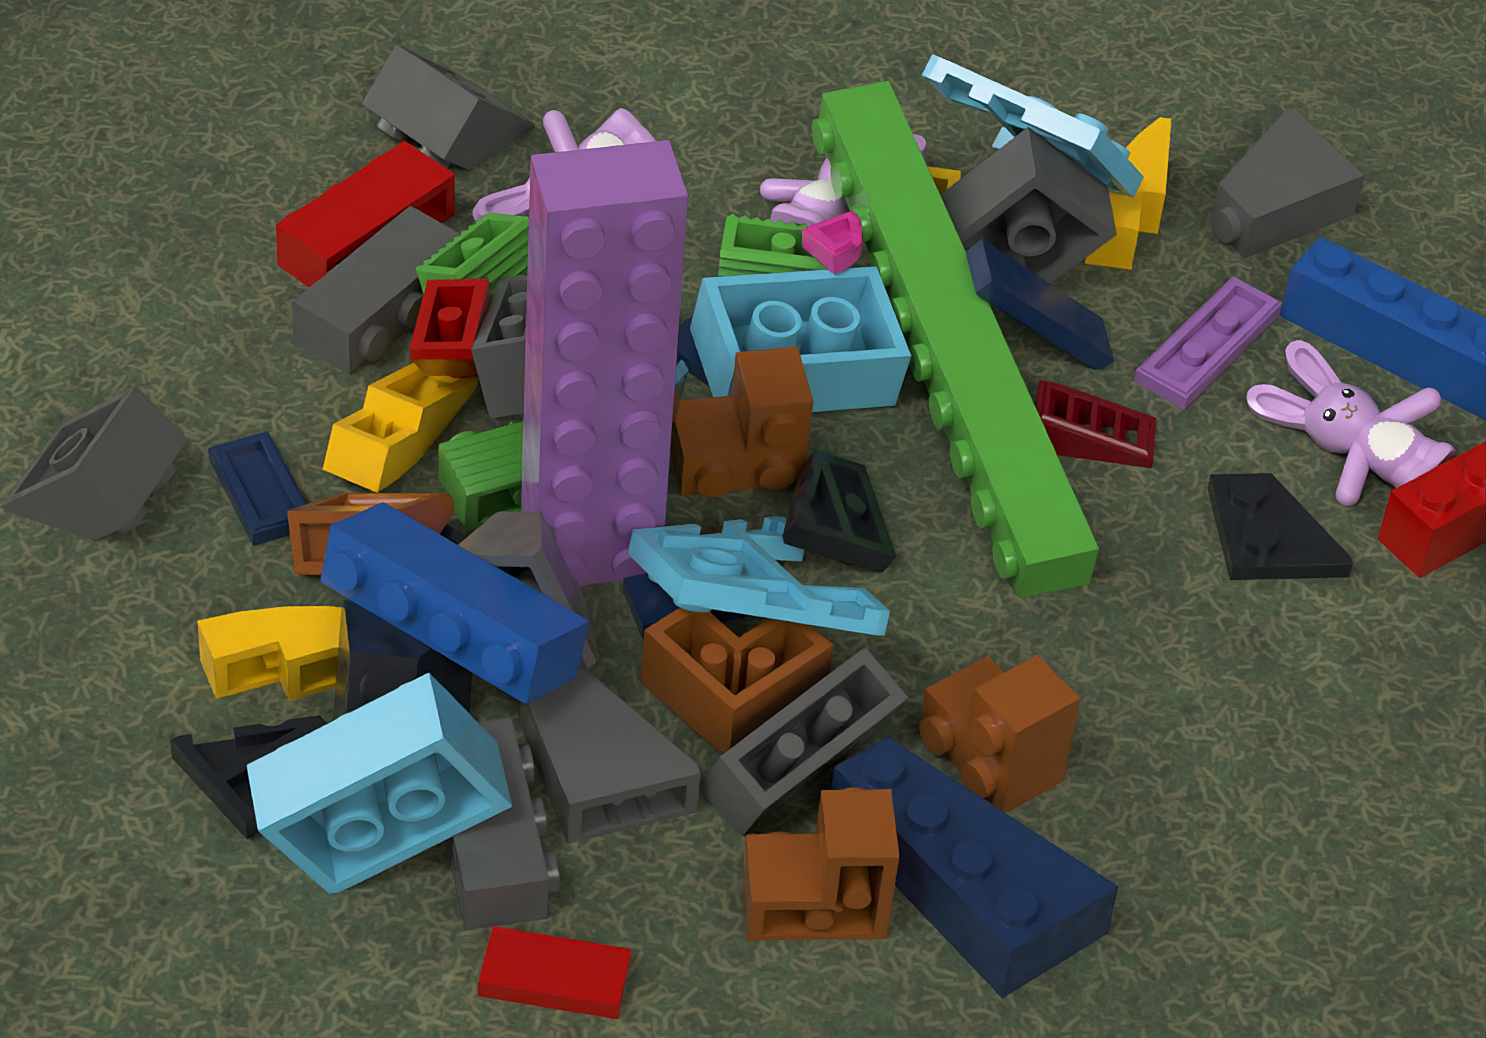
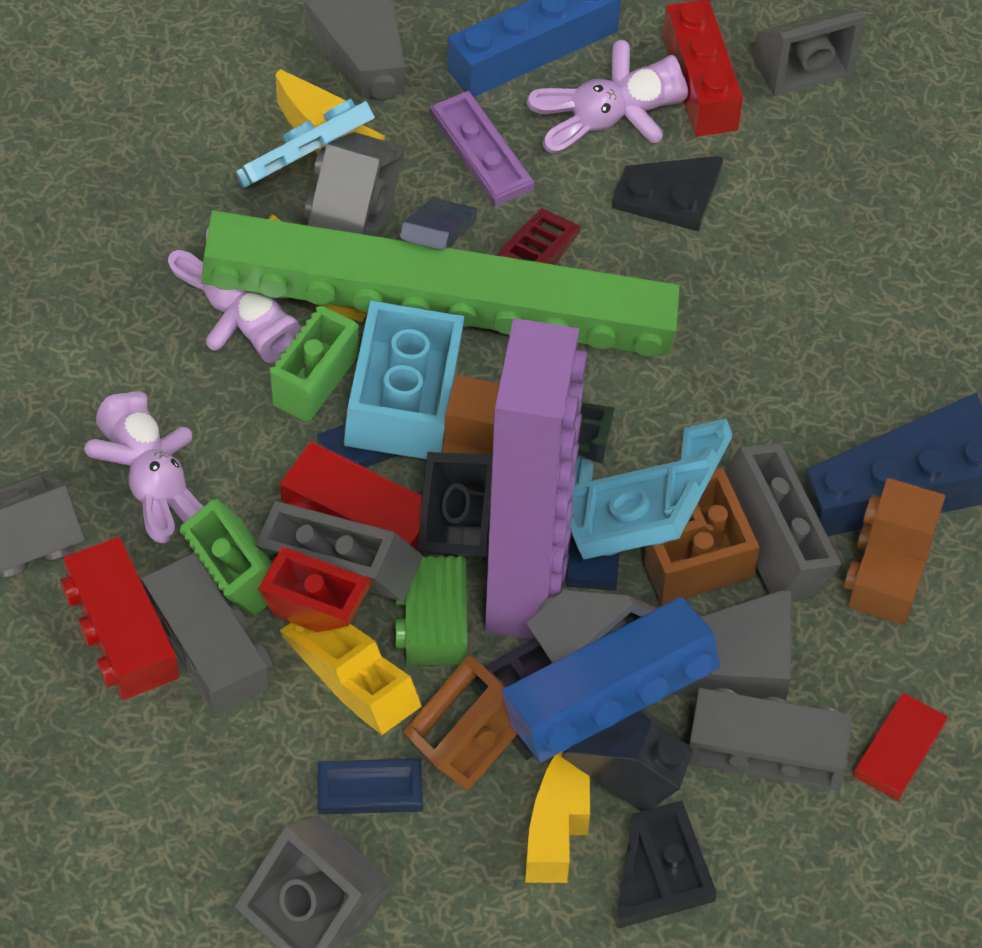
camera: 65 degrees left, 10 degrees up
medium azure brick [247,673,512,894] -> none
dark pink tile [802,211,863,274] -> none
dark orange brick [919,655,1081,813] -> none

